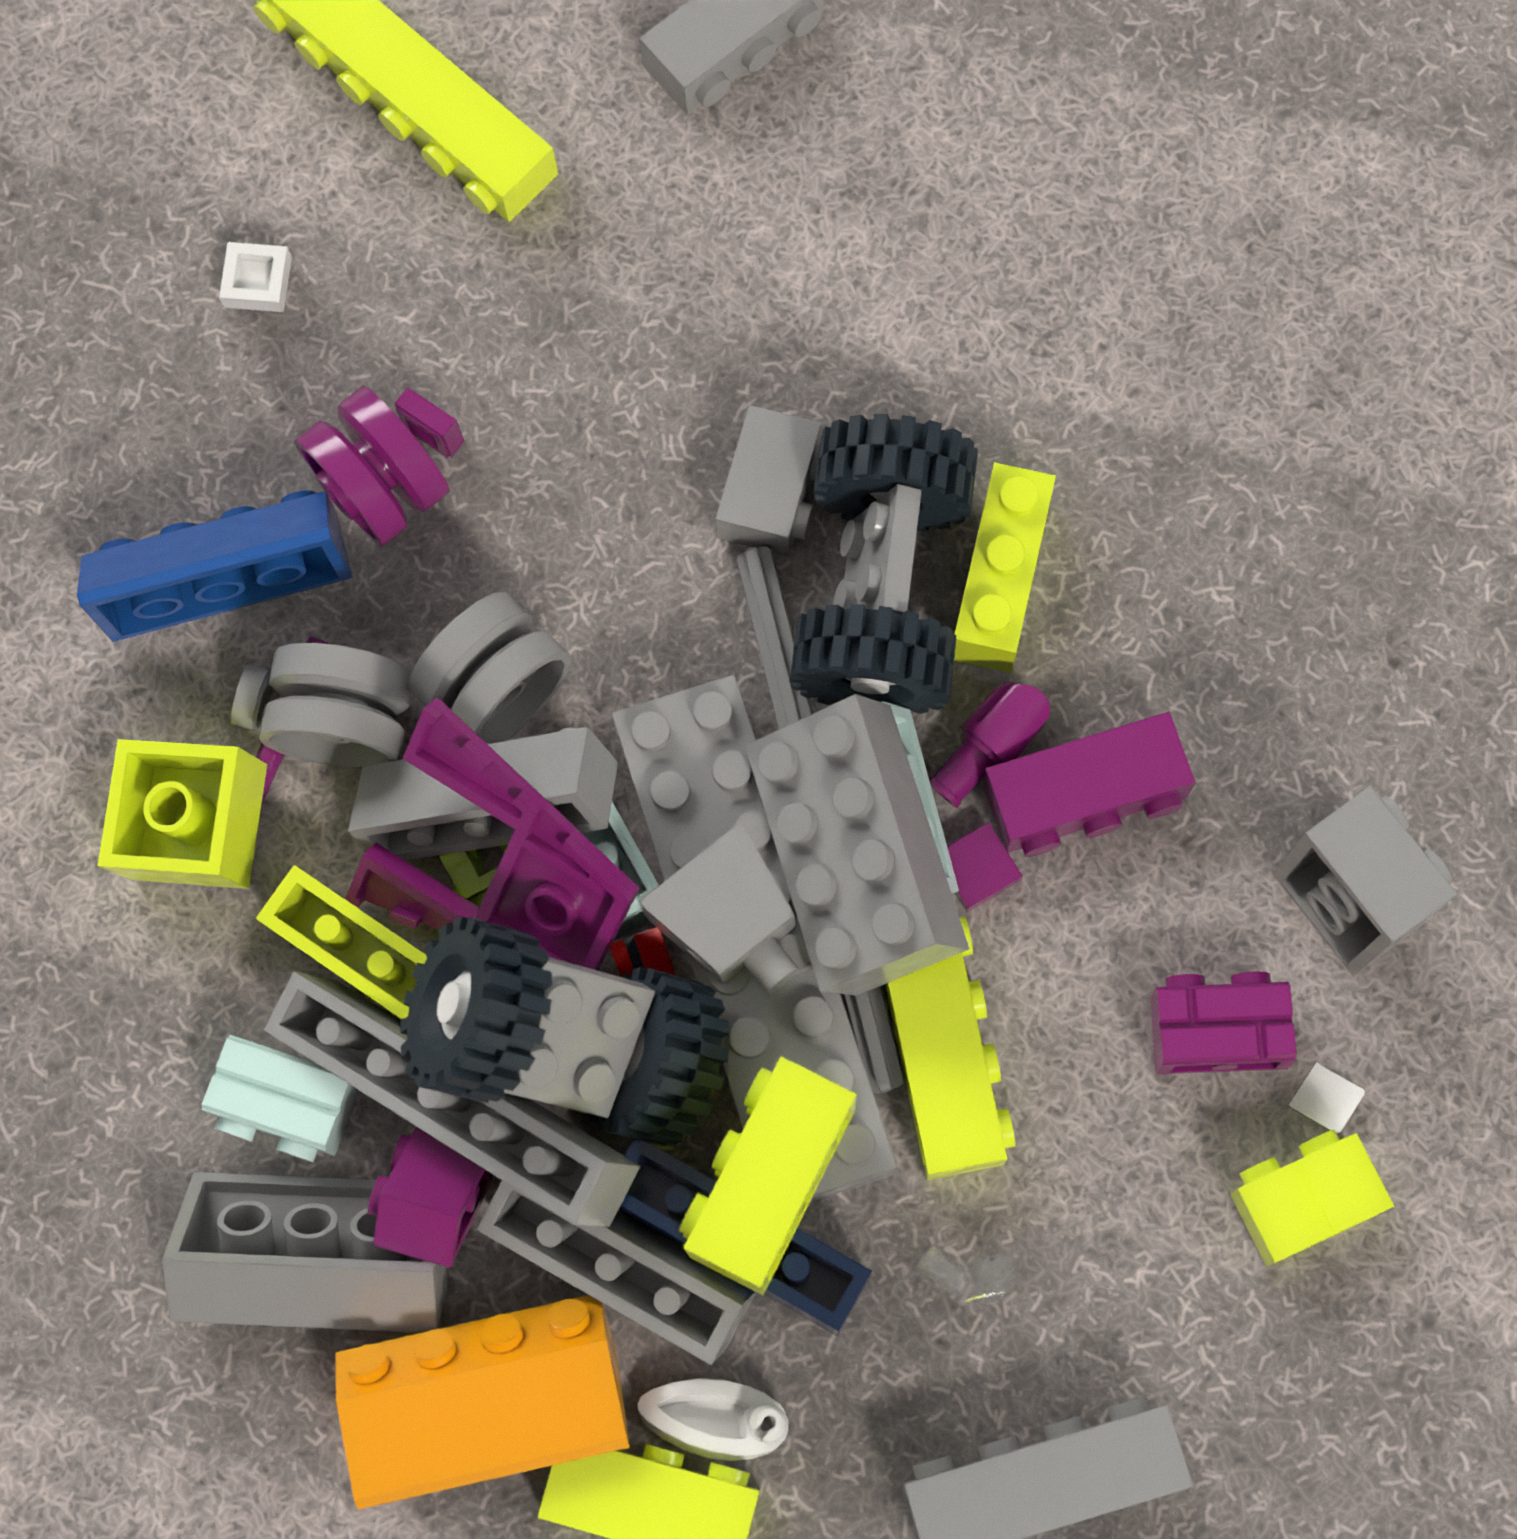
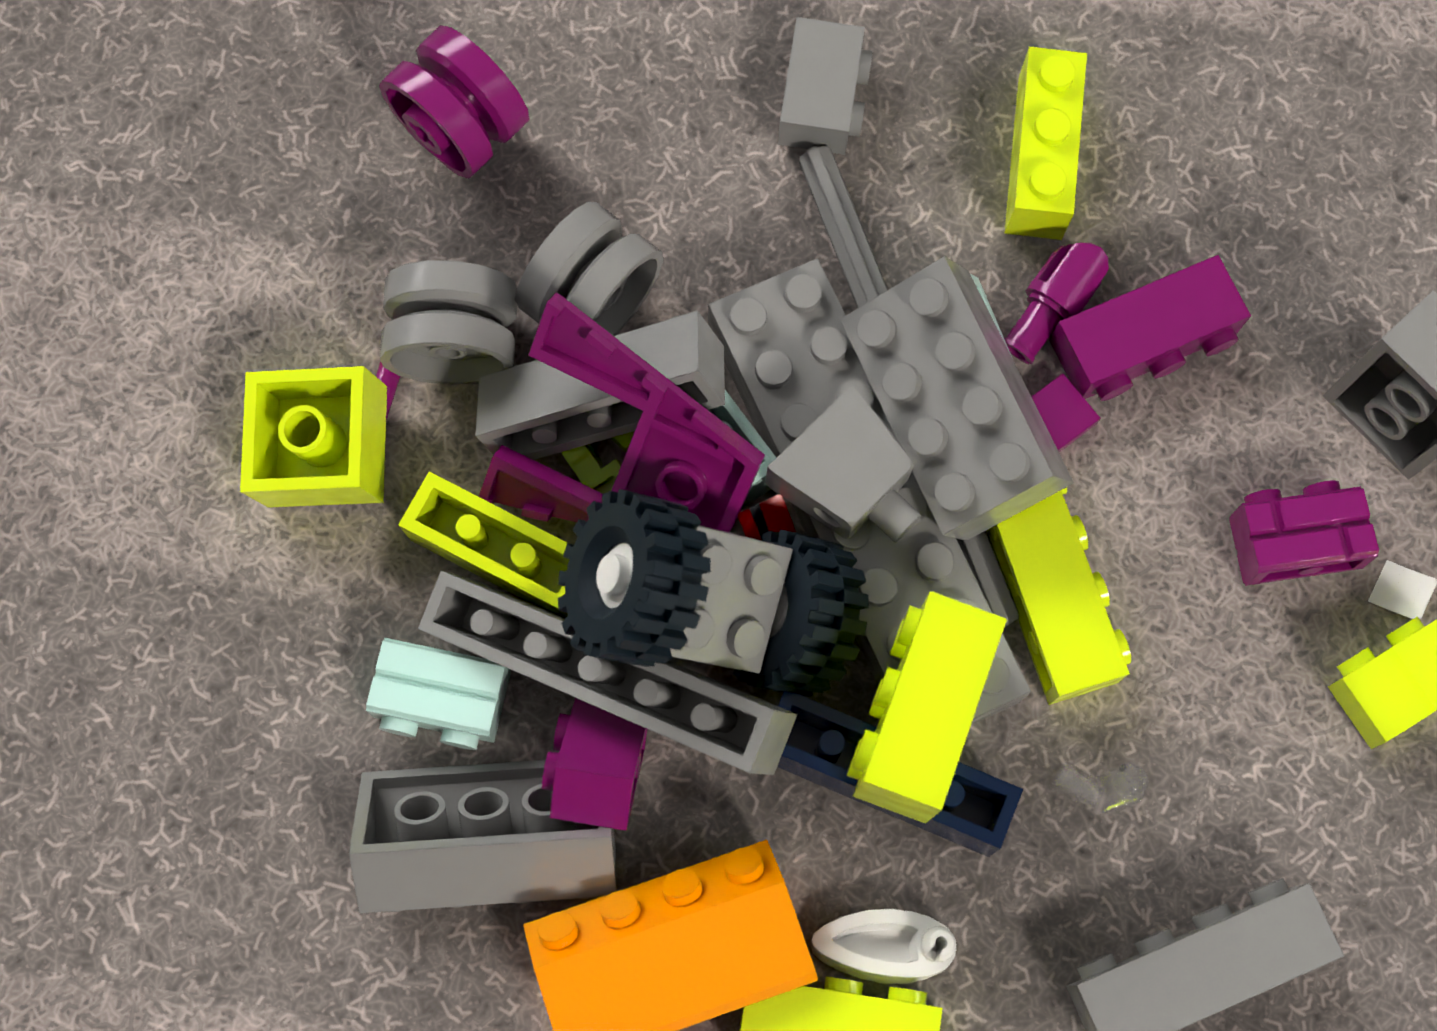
camera: 15 degrees left, 0 degrees up
blue slope [77,490,353,642] -> none
light grey tile [231,664,272,731] -> none
magenta tile [394,387,464,458] -> none
light grey brick [477,1180,756,1365] -> none
black plate [789,414,978,714] -> none

